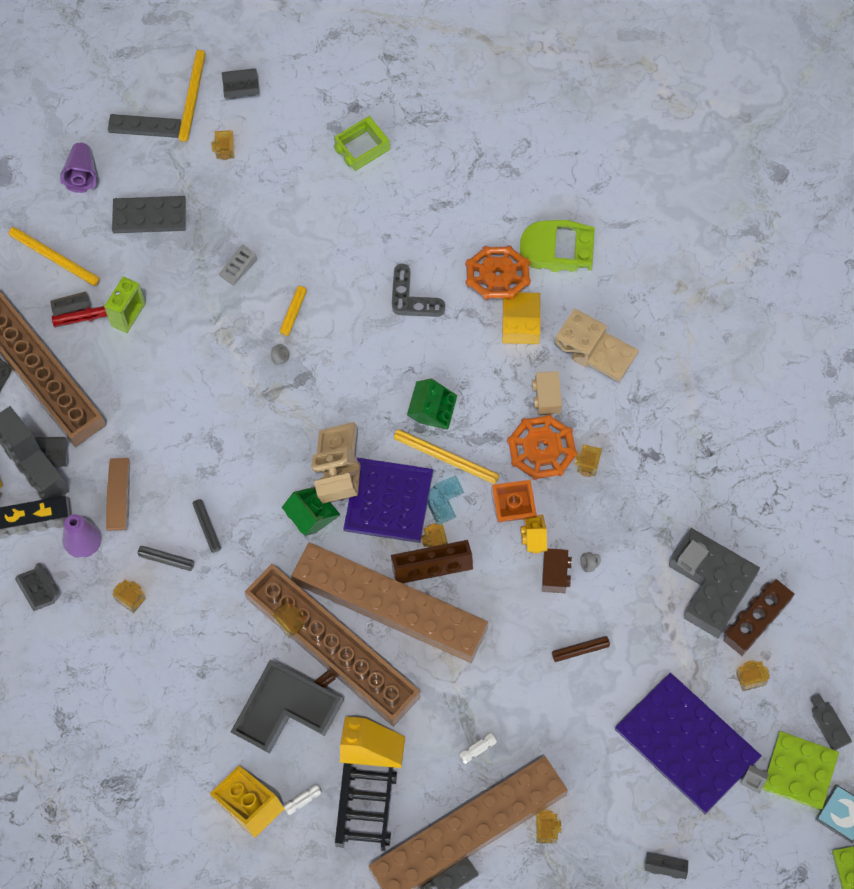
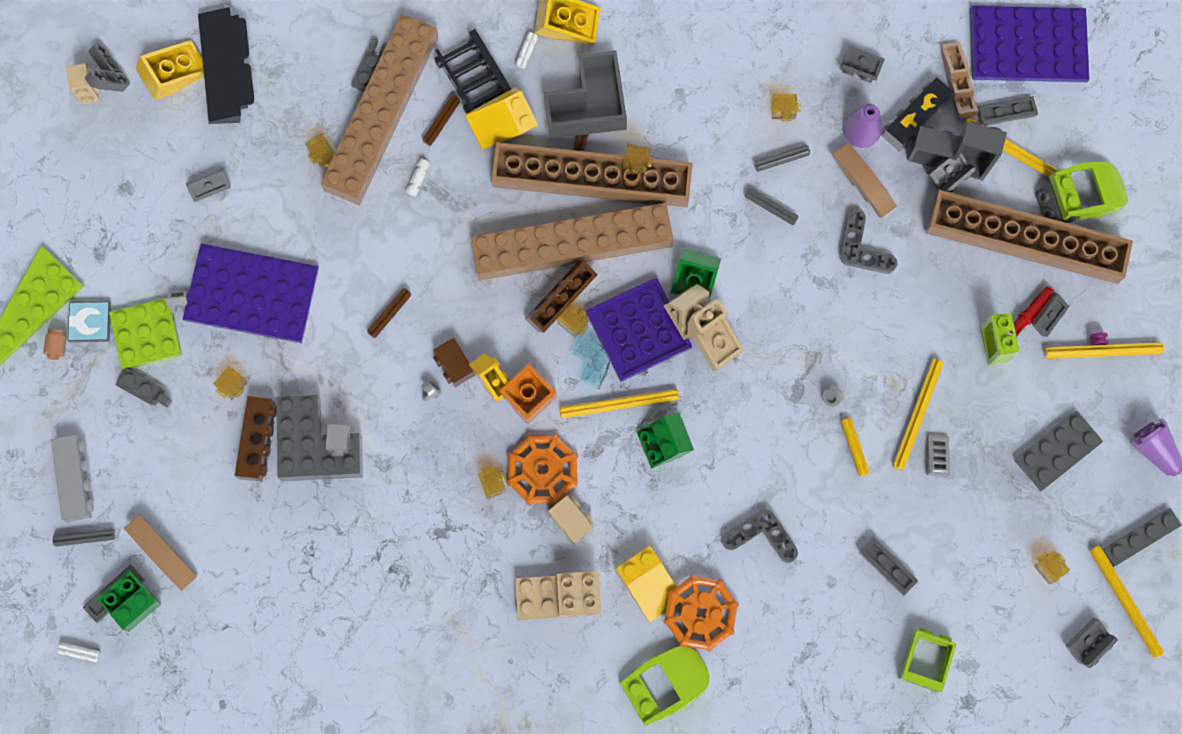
camera: 140 degrees right, 10 degrees up
none -> reddish brown axle [422,95,460,146]
none -> dark grey beam [840,209,898,274]
none -> dark grey plate [859,537,918,596]
none -> yellow axle [893,359,943,471]
none -> magenta bush [1089,332,1109,345]

